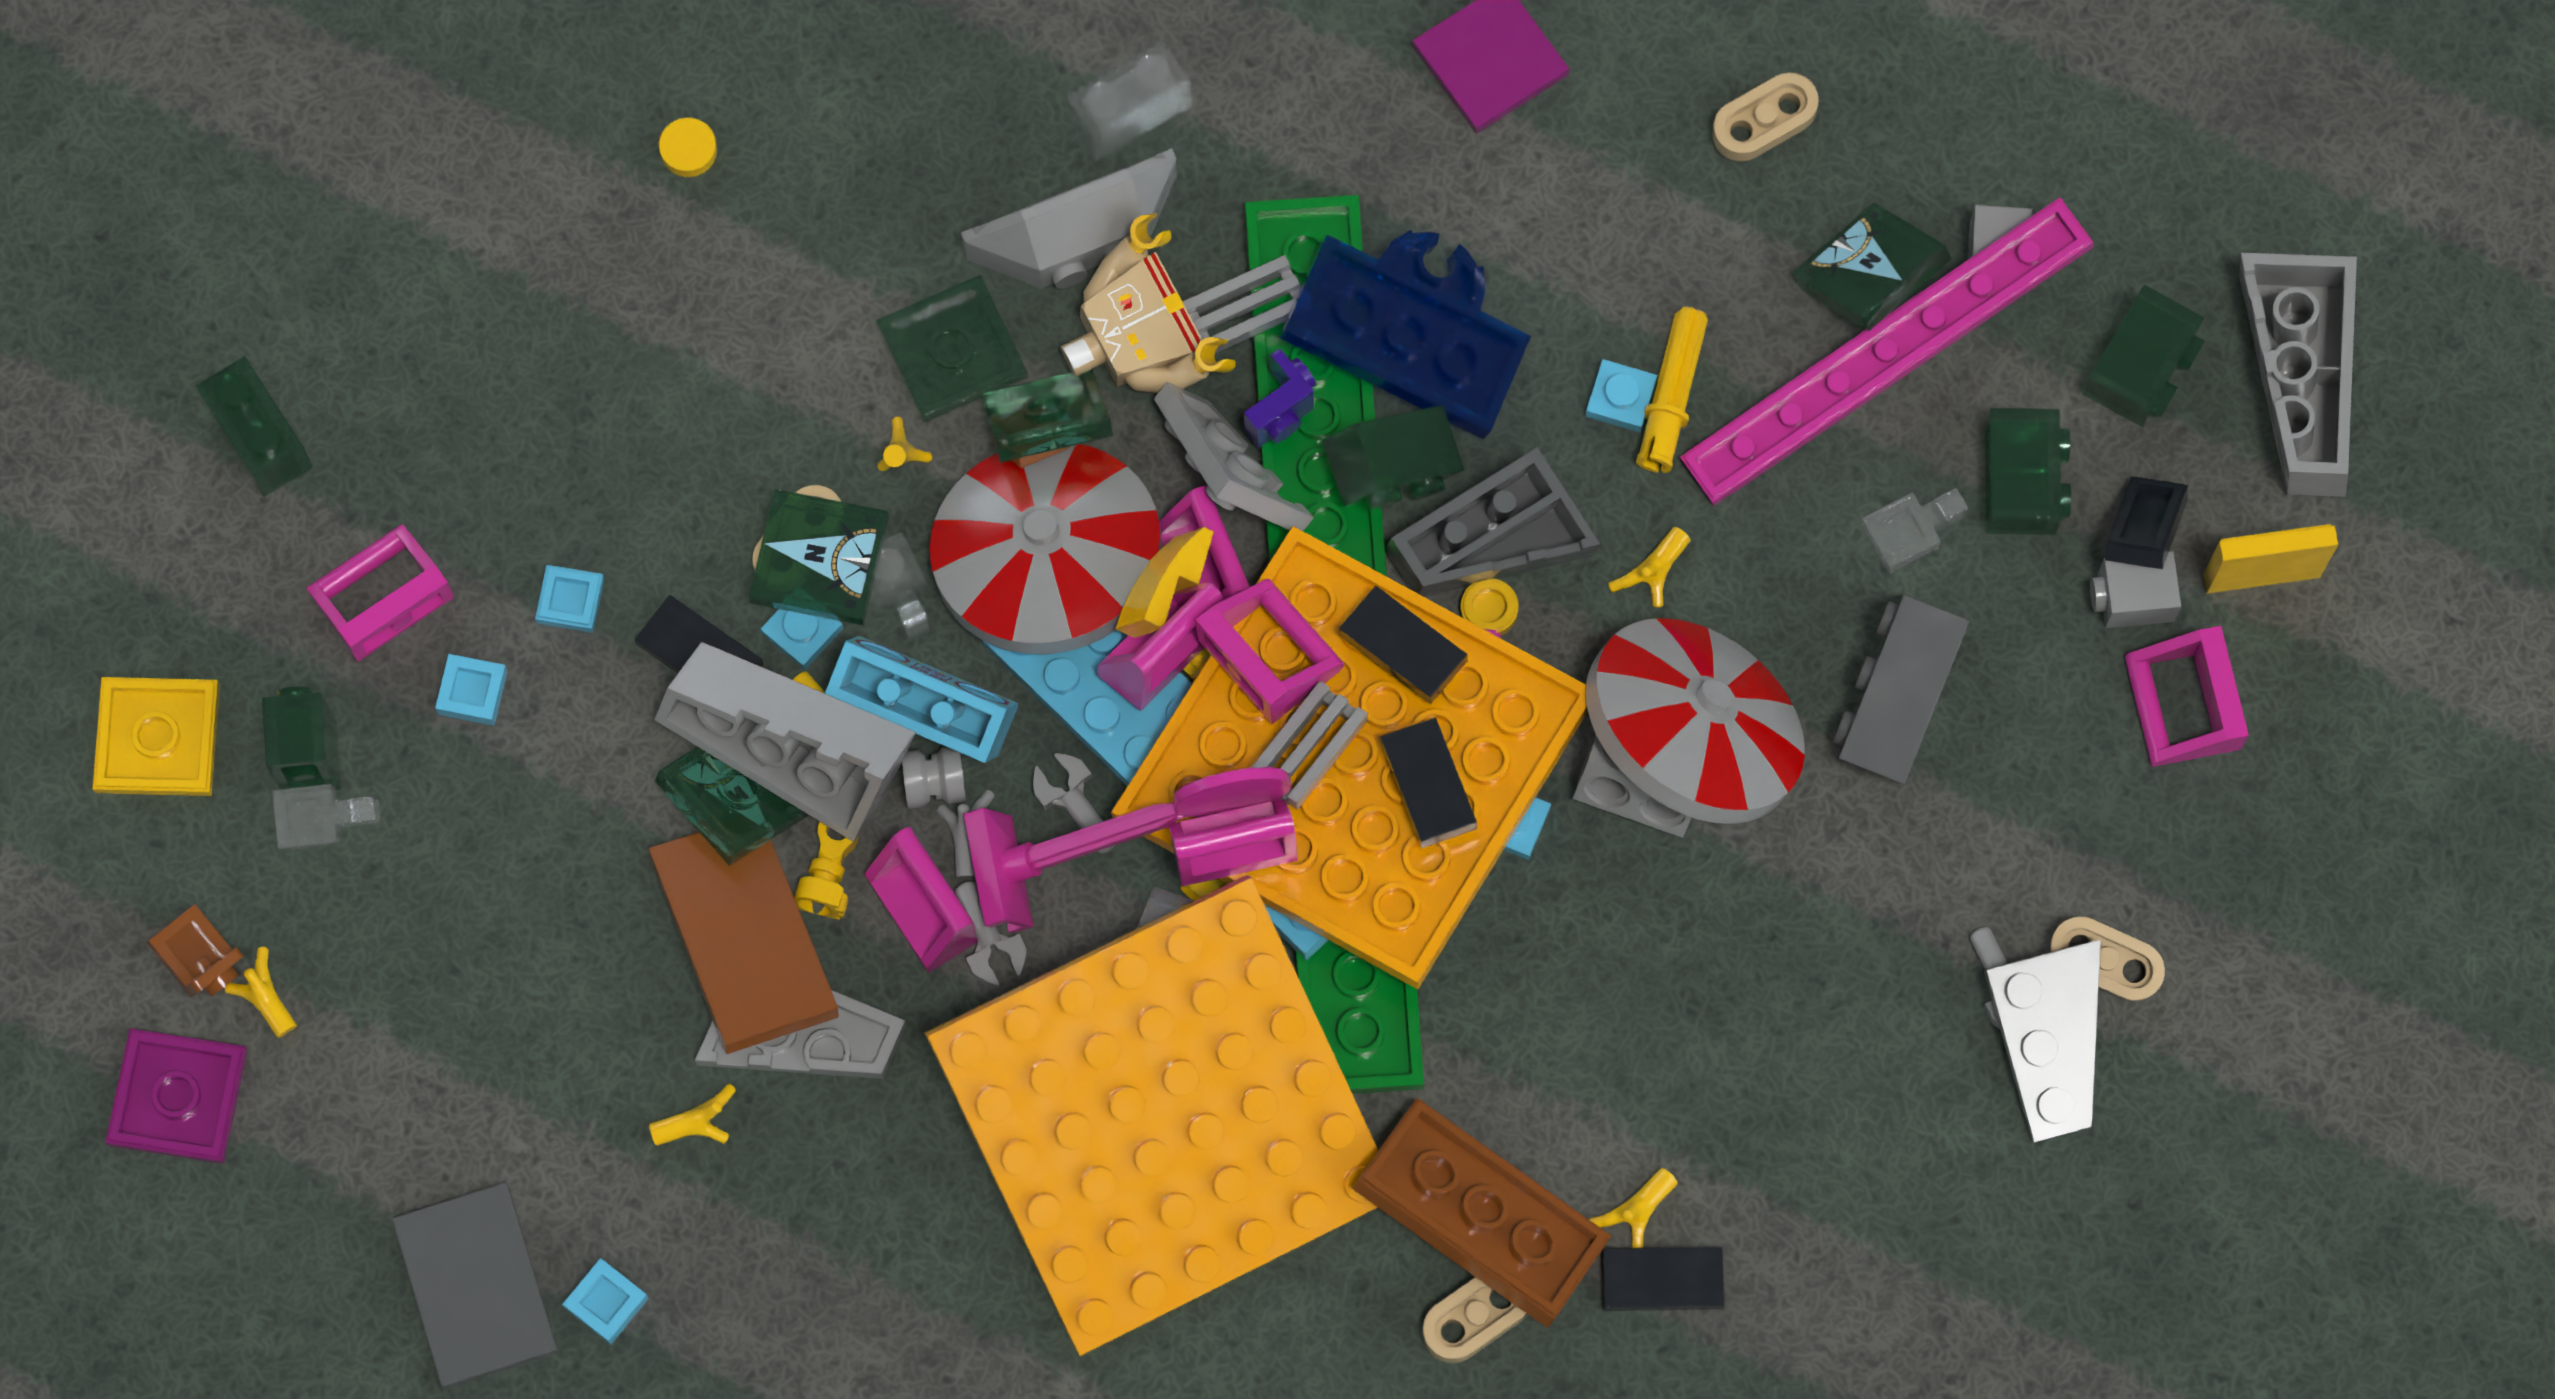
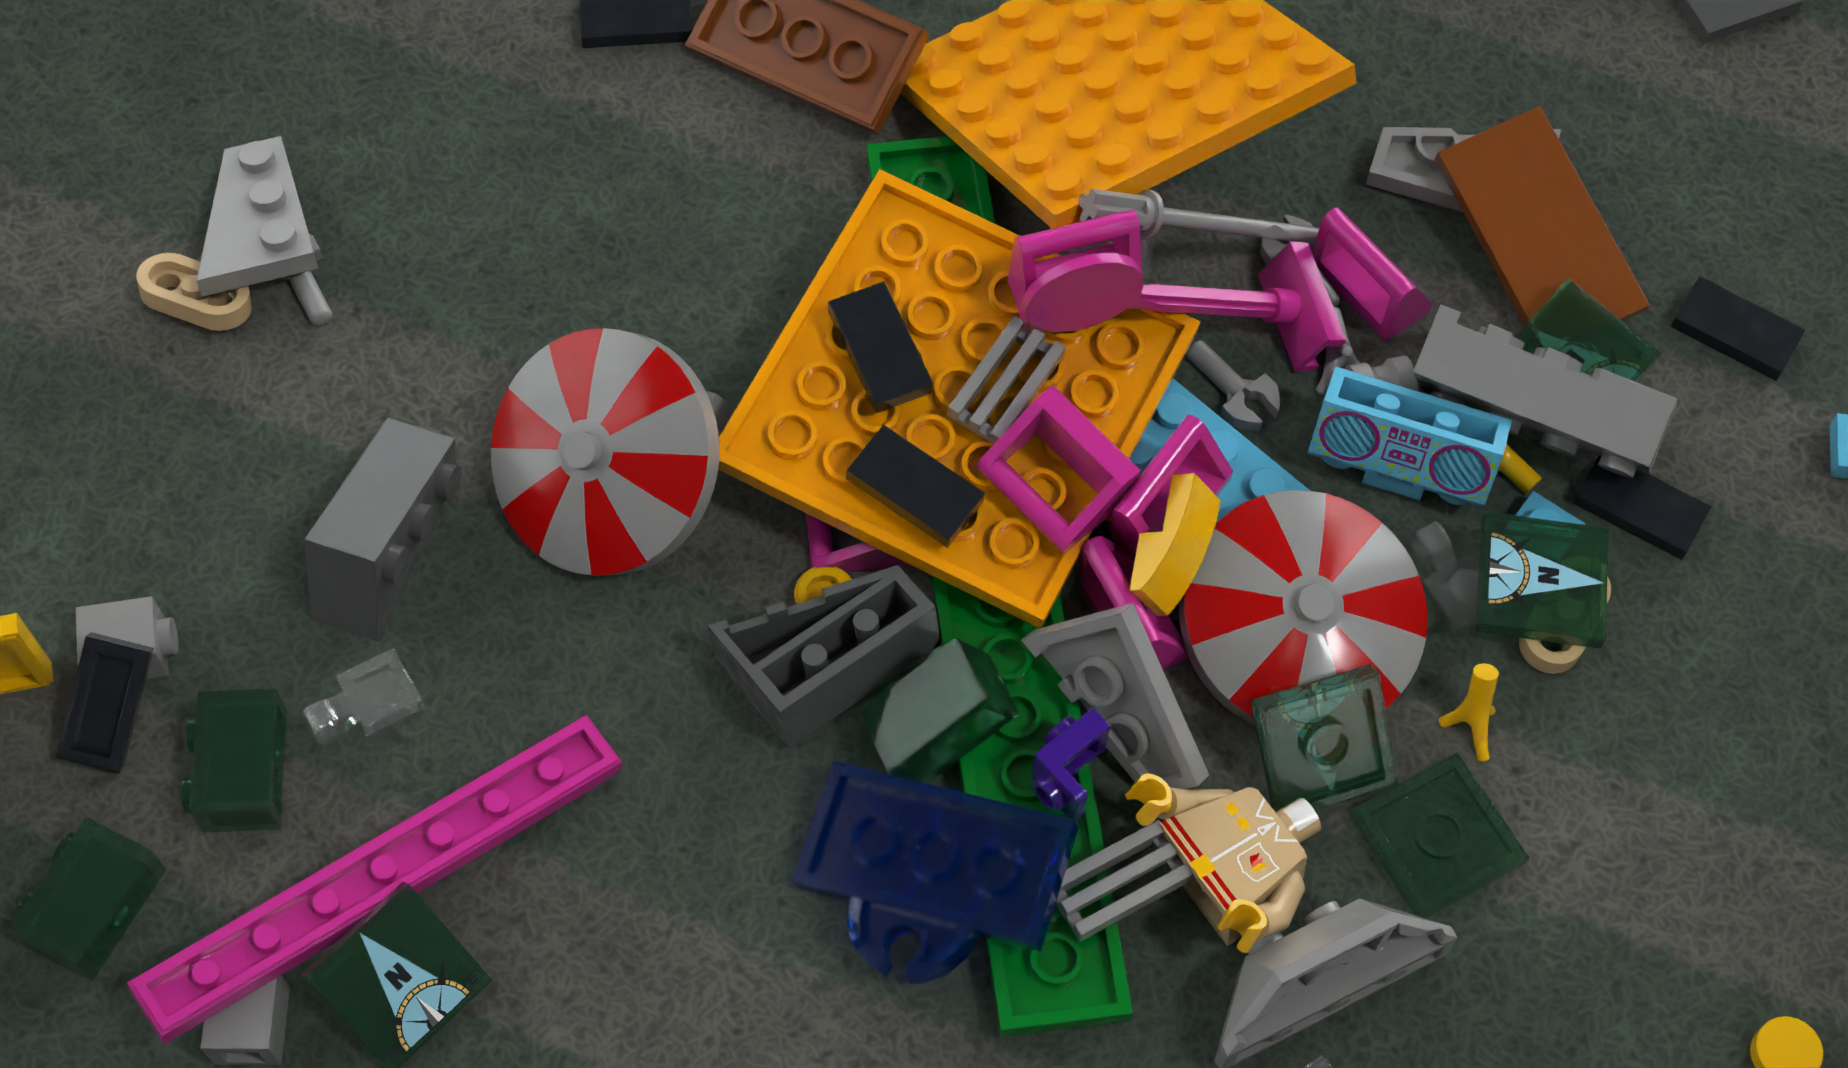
camera: 175 degrees right, 10 degrees down
medium azure tile [535,565,605,633] -> none
yellow bar [649,1084,736,1146] -> none
yellow piece [794,822,859,920] -> none
medium azure plate [1585,359,1657,432] -> none
yellow bar [1589,1168,1678,1248] -> none
yellow bar [1608,527,1691,608] -> none
yellow axle [1636,307,1708,473] -> none
dark pink tile [2124,626,2249,767] -> none
none -> light grey piece [1079,188,1319,244]
none -> black tile [1670,275,1806,381]

